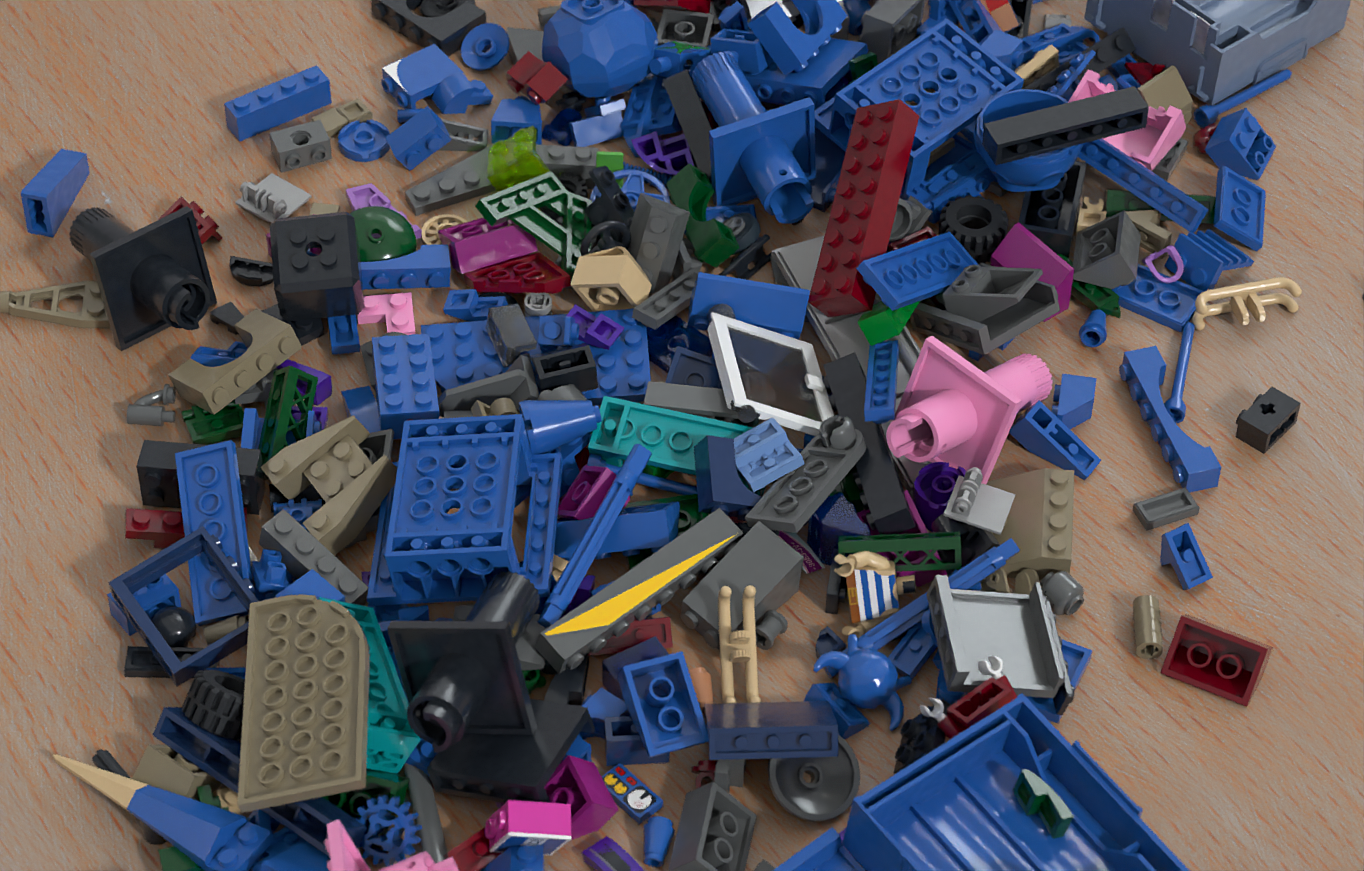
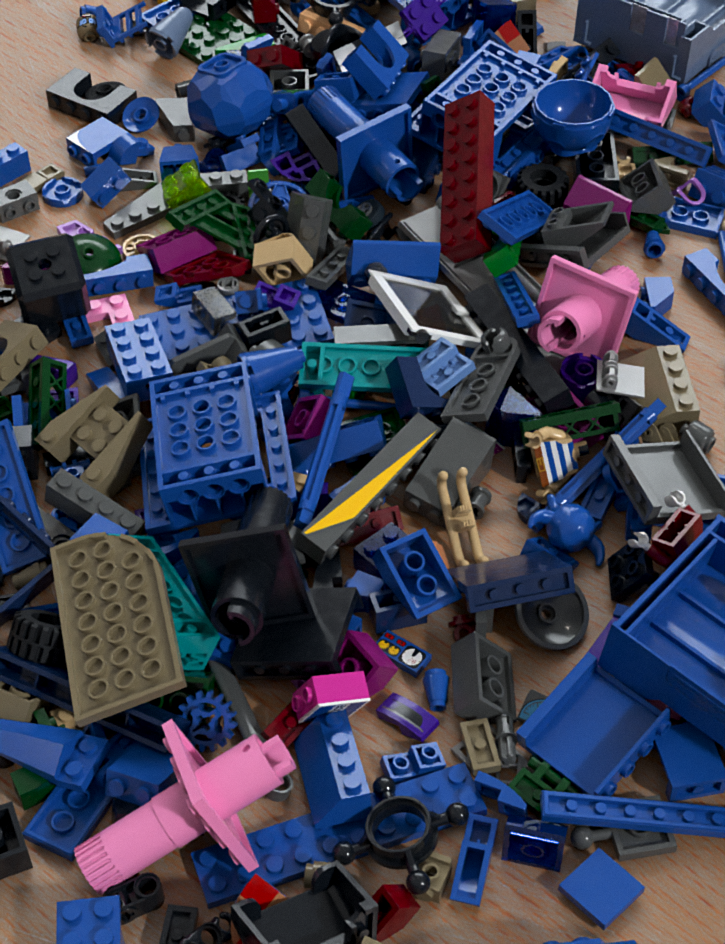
camera: 10 degrees left, 0 degrees up
blue hips [251,549,289,601] -> none
dark red brick [506,51,568,105] -> none
black brick [982,86,1149,165] -> none

